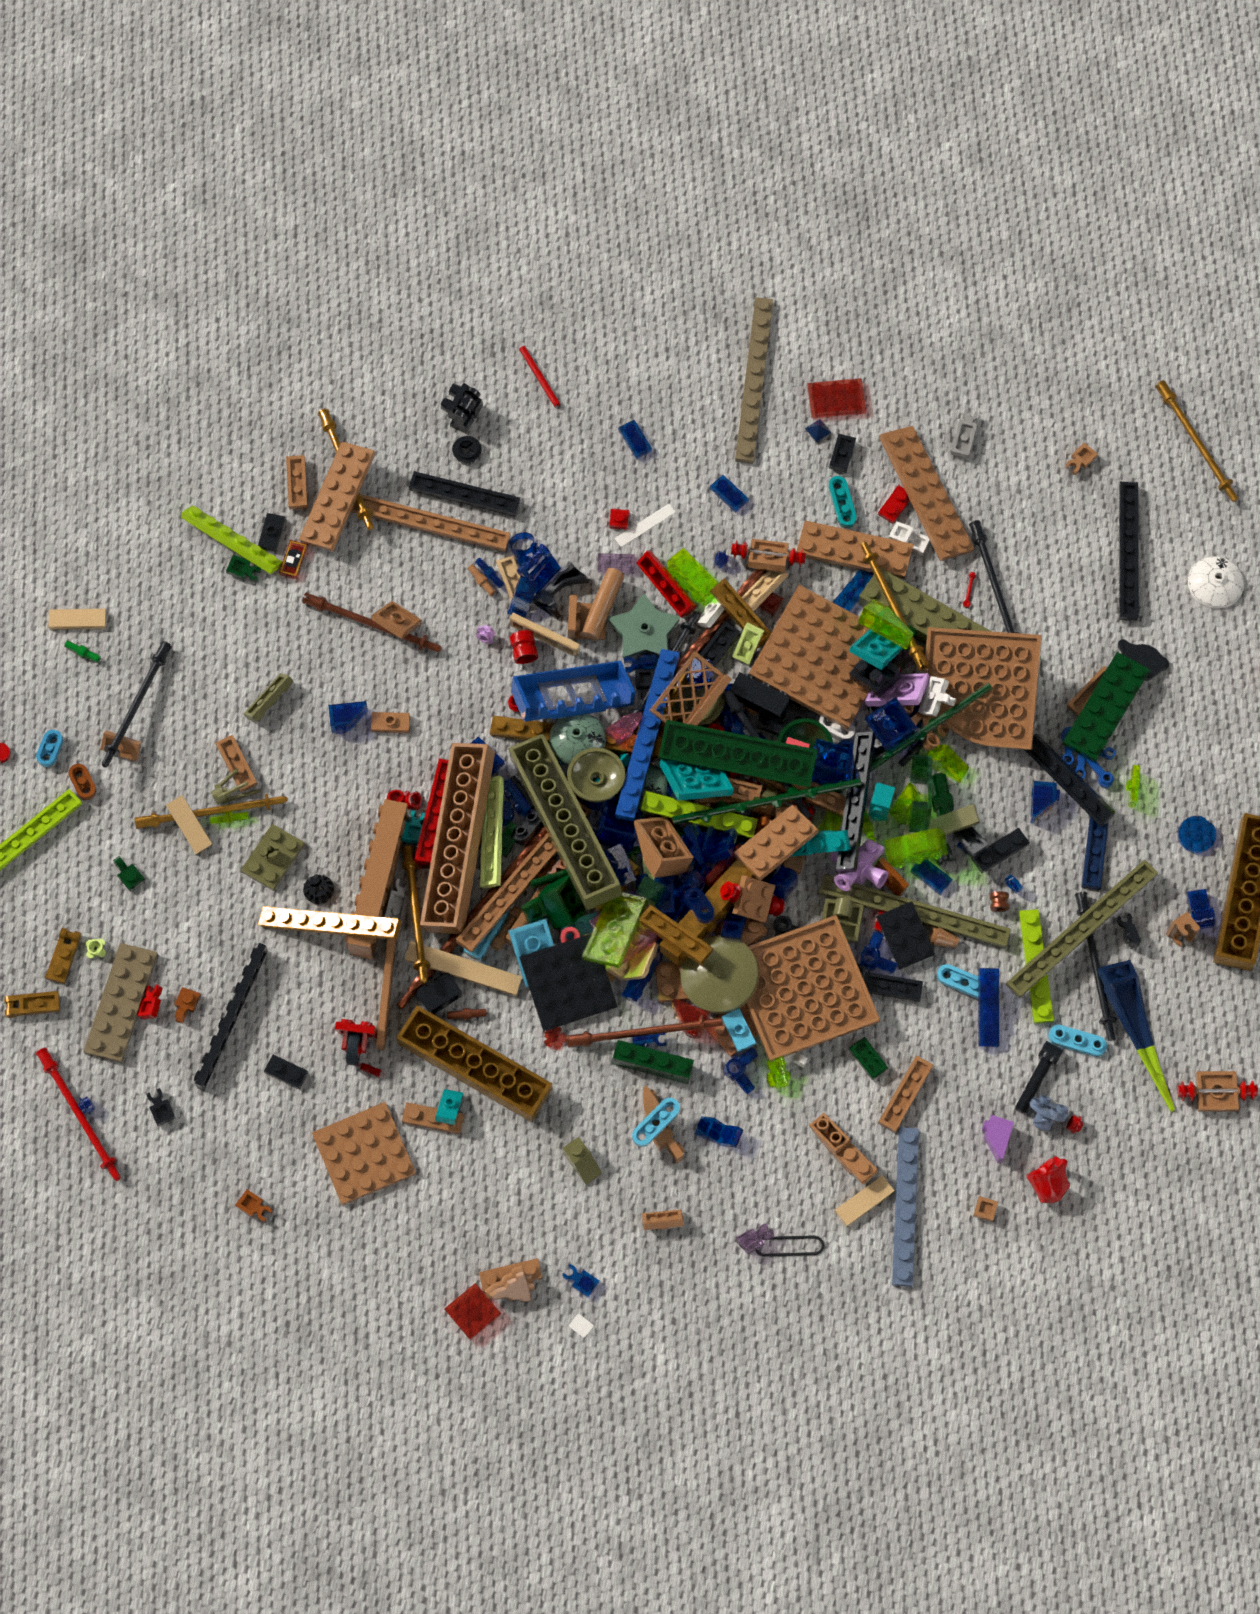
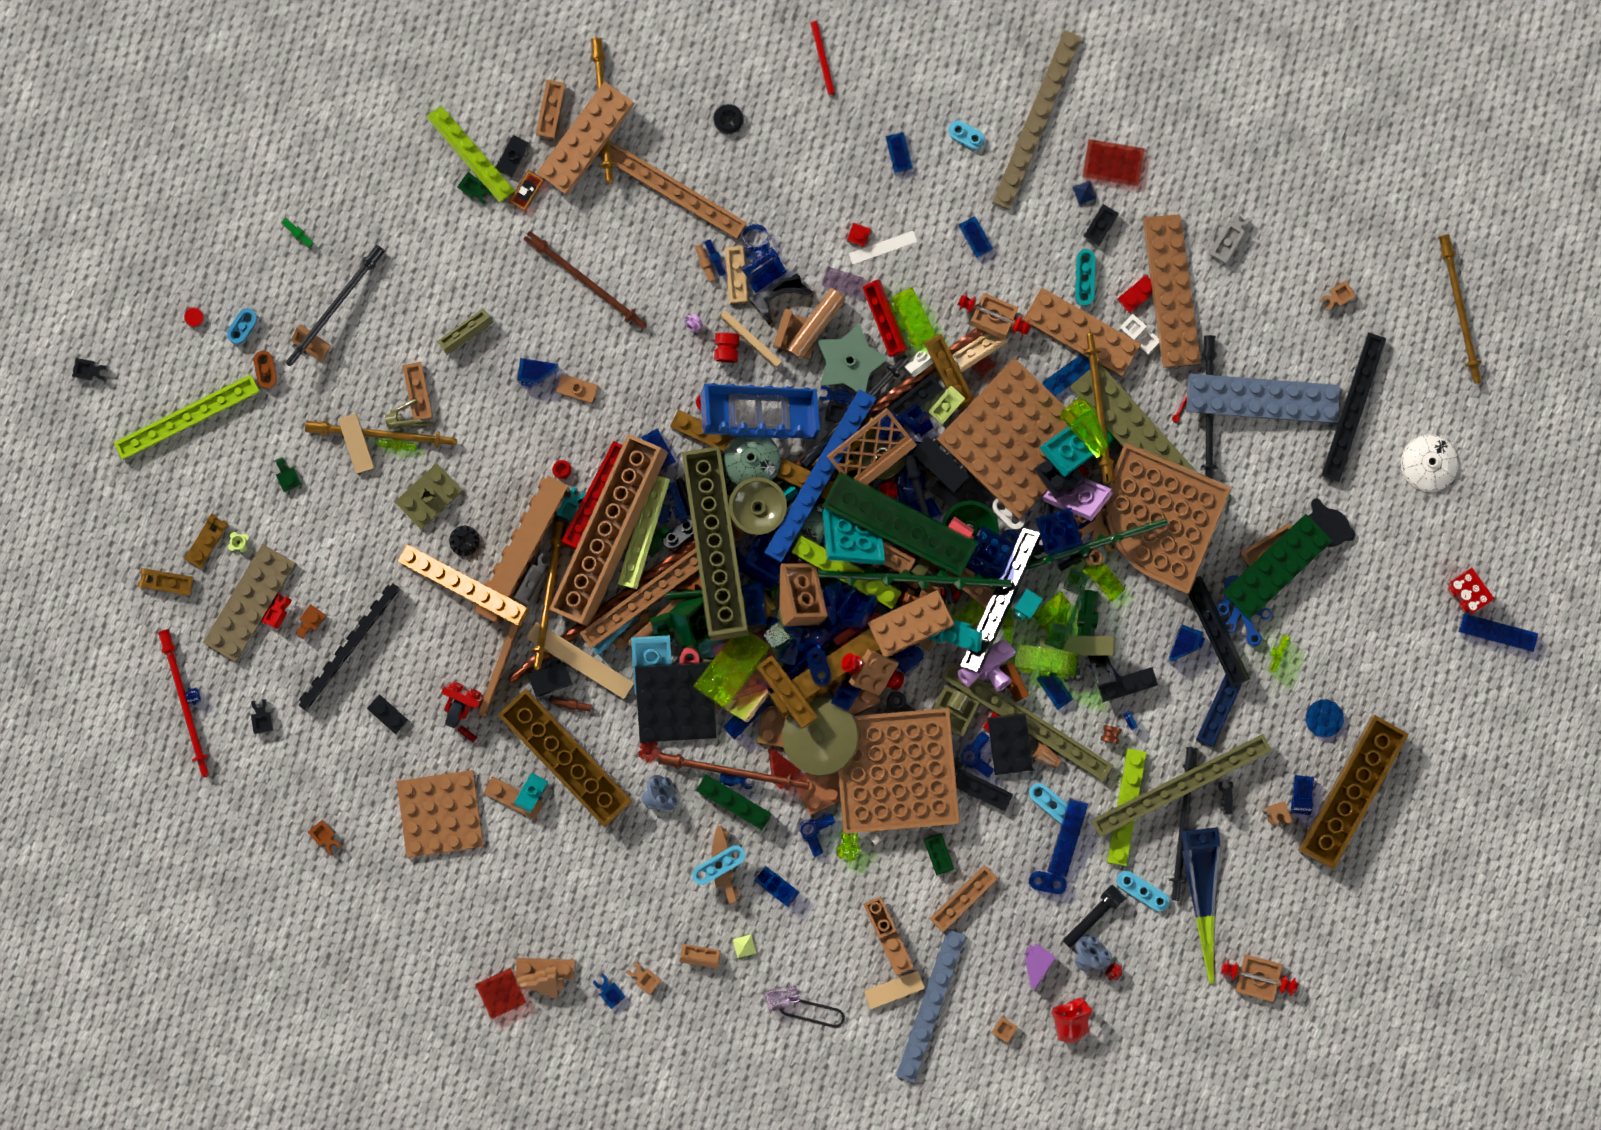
camera: 15 degrees right, 15 degrees up
tan tile [48,609,107,629] -> none
medium nougat plate [371,601,422,639] -> none
red plate [403,791,422,810] -> none
black plate [409,471,521,517] -> none
black hips [440,383,483,434] -> none
clear blue slope [507,575,538,618] -> none
olive slope [562,1137,602,1185] -> none
white sticker [569,1314,594,1338] -> none
clear pink plate [606,713,642,745] -> none
clear blue plate [714,550,729,568] -> none
medium azure plate [721,1008,756,1052] -> none
white plate [918,676,956,717] -> none
none -> medium nougat plate [626,962,662,995]
none -> sand blue plate [642,775,679,812]
none -> yellowish green slope [733,935,756,958]
none -> clear blue window [900,403,934,437]
none -> medium azure plate [948,121,984,150]
none -> clear blue plate [1028,871,1067,894]
none -> sand blue plate [1186,374,1340,424]

